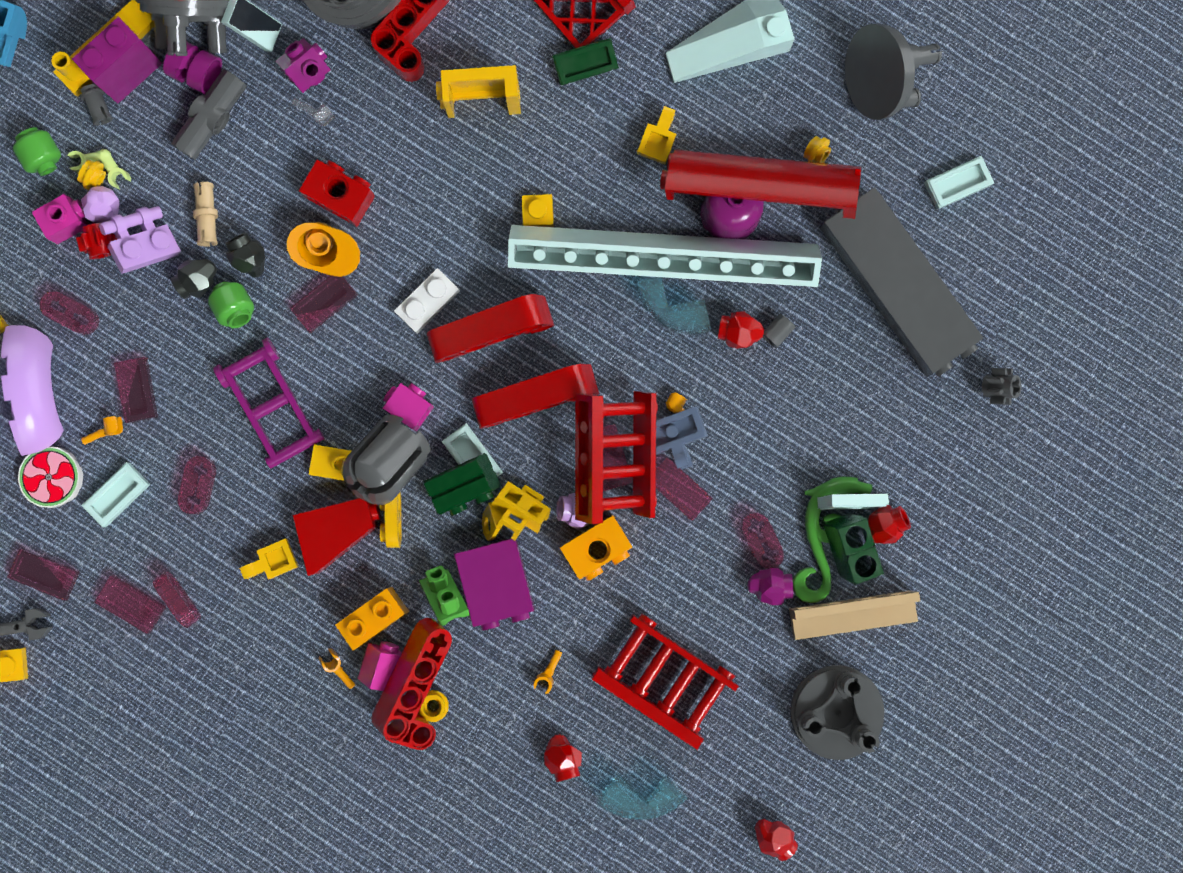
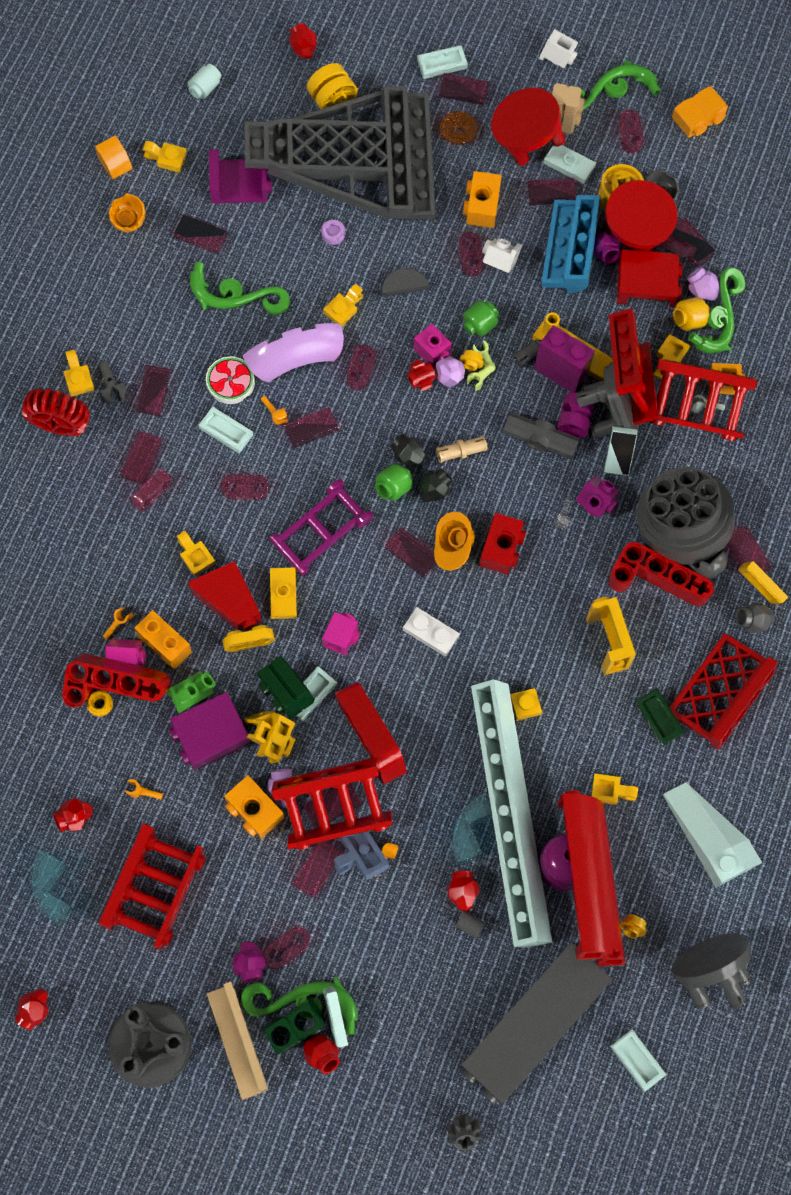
camera: 75 degrees right, 15 degrees down
lavender plate [99,206,181,274] -> none
dark grey cylinder [341,415,431,505] -> none
red beam [426,294,554,363] -> none
none -> red gear [21,388,90,436]

